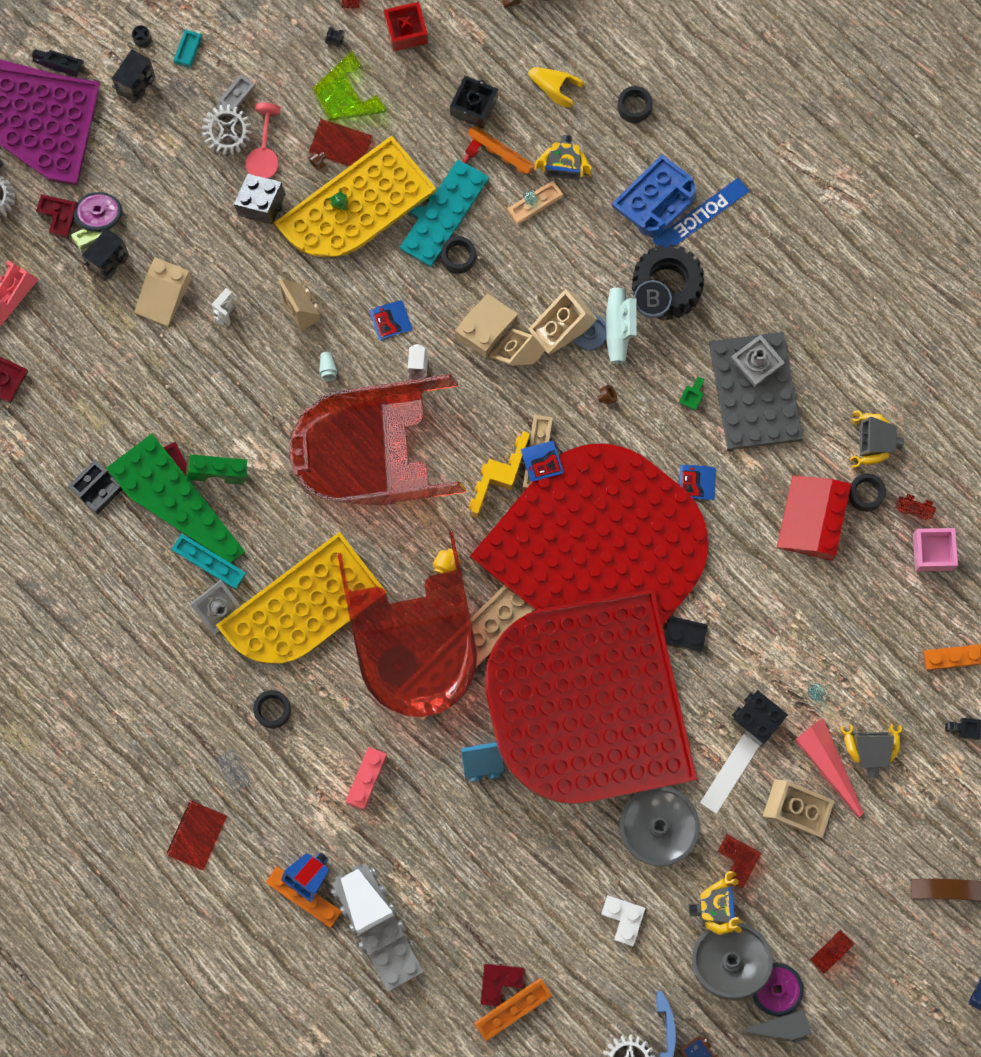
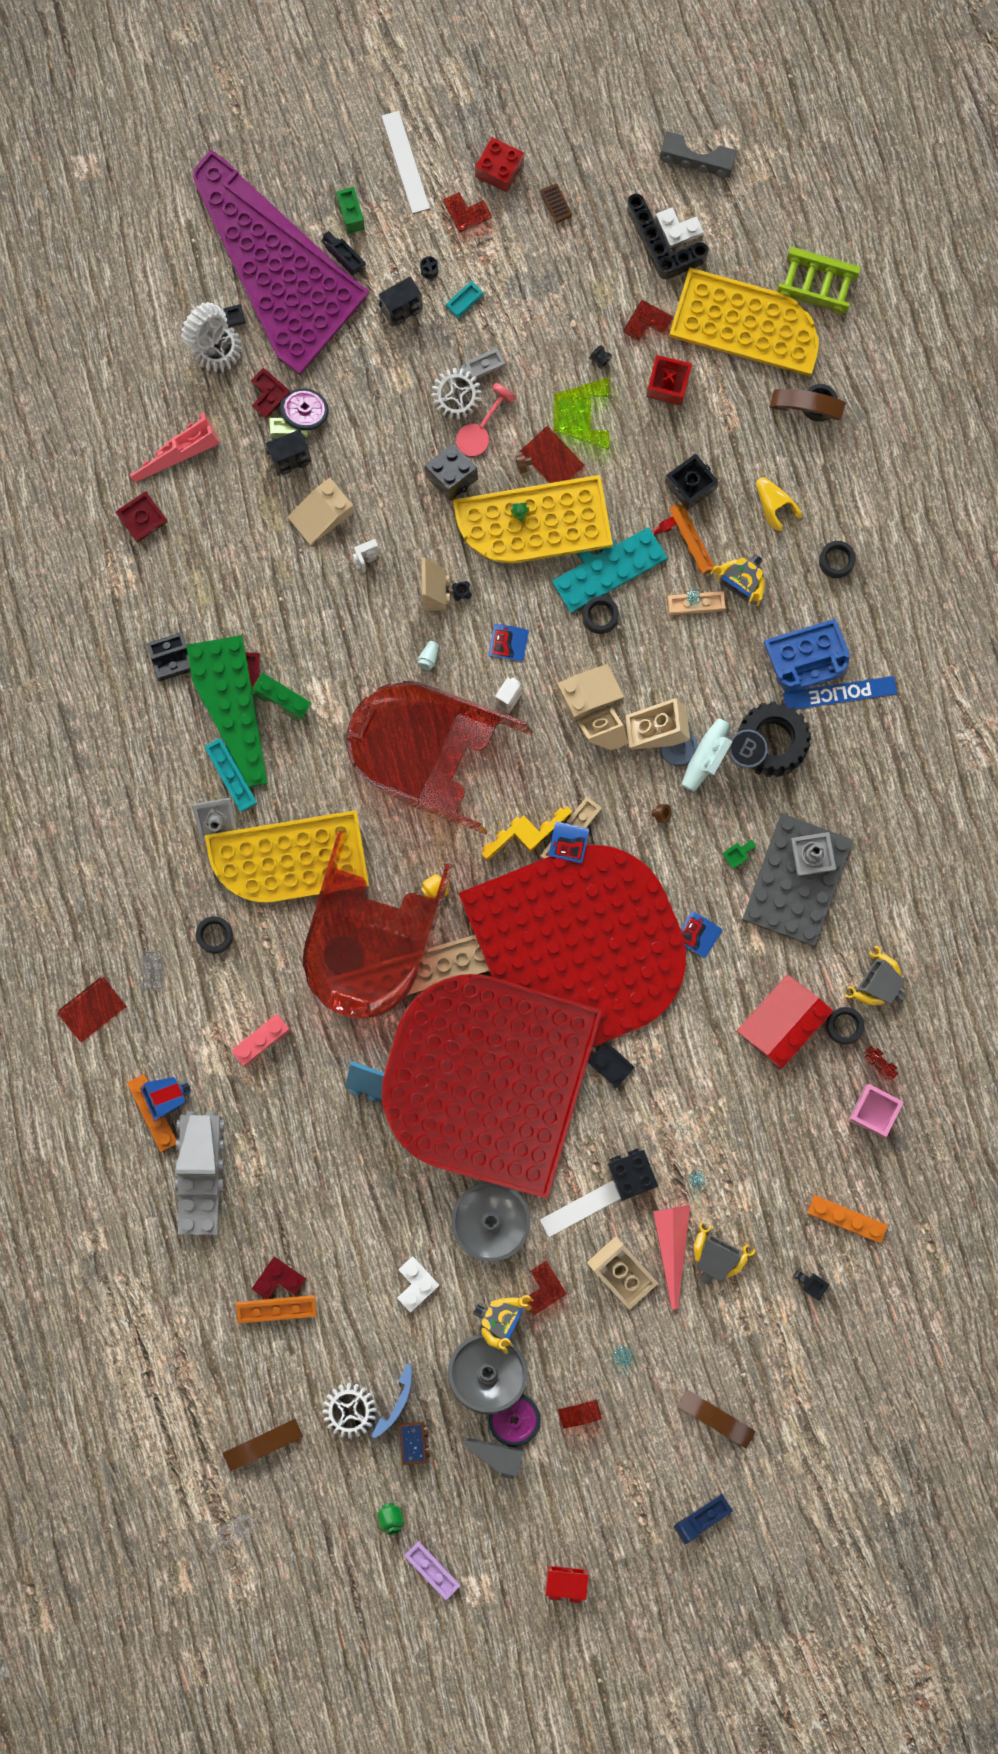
camera: 30 degrees right, 5 degrees up
none -> green panel [336,187,365,234]
none -> black plate [452,581,472,601]
none -> clear light blue plate [613,1346,632,1366]

